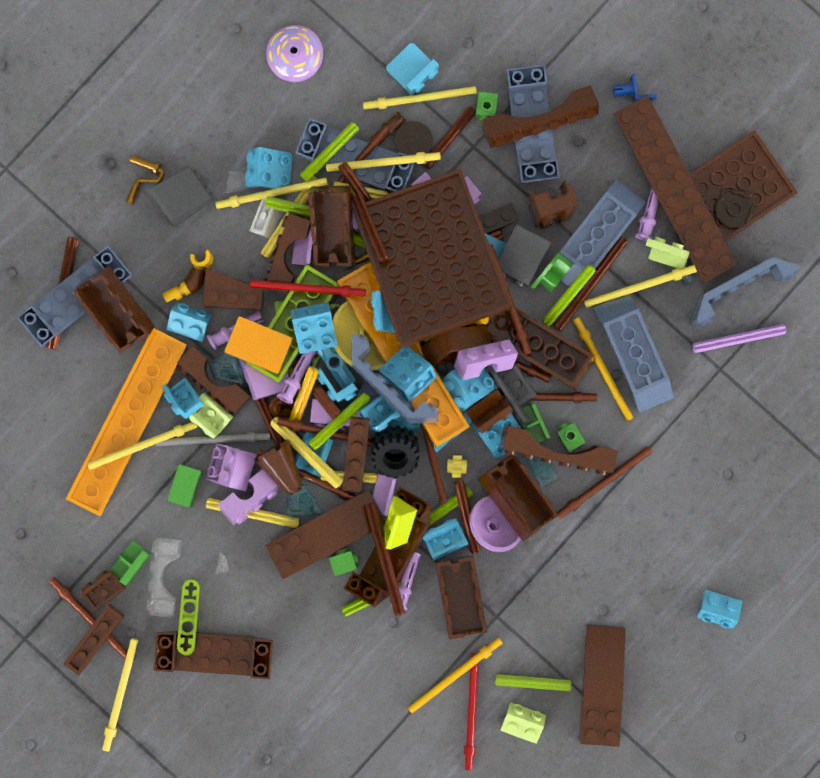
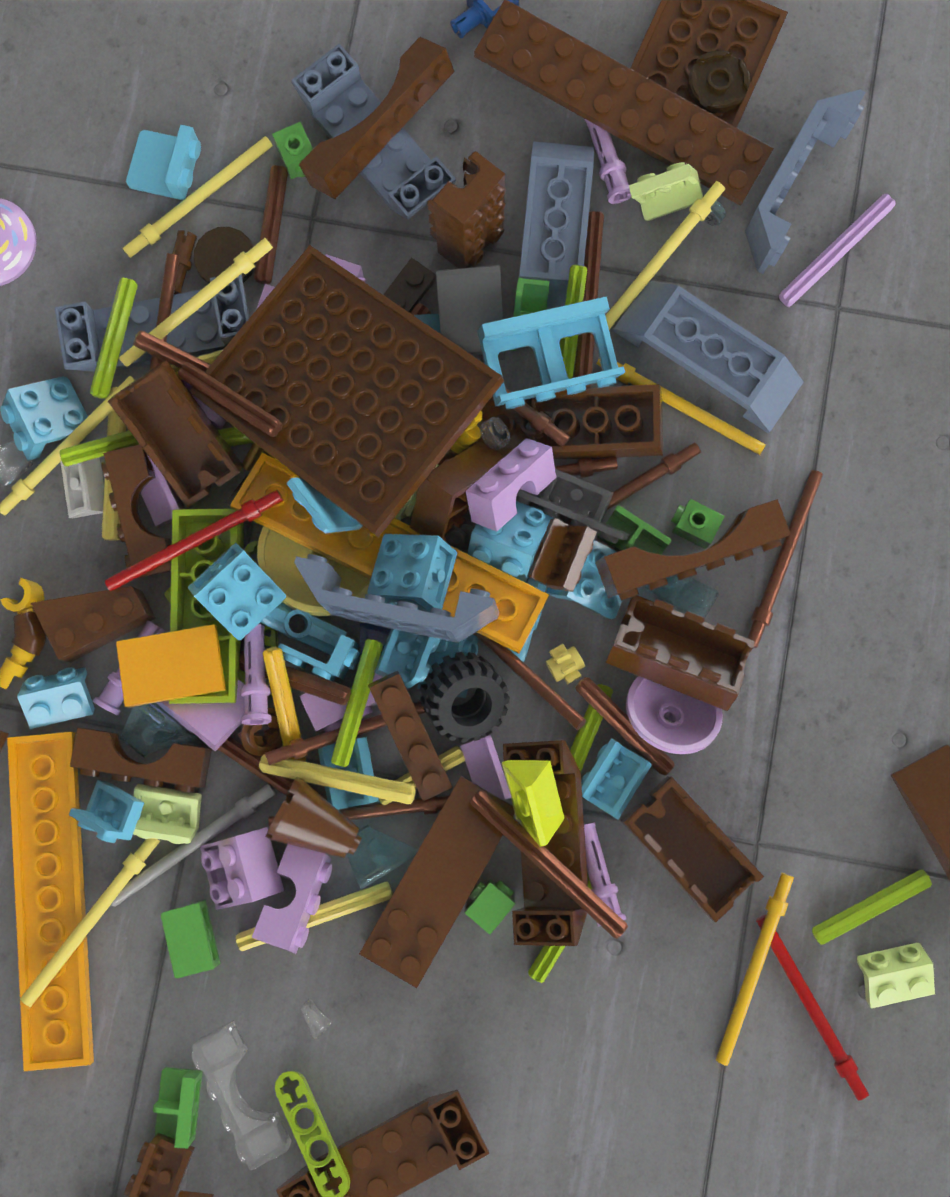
camera: 30 degrees left, 5 degrees down
none -> medium azure window [477,296,625,409]
none -> clear tile [480,417,510,450]

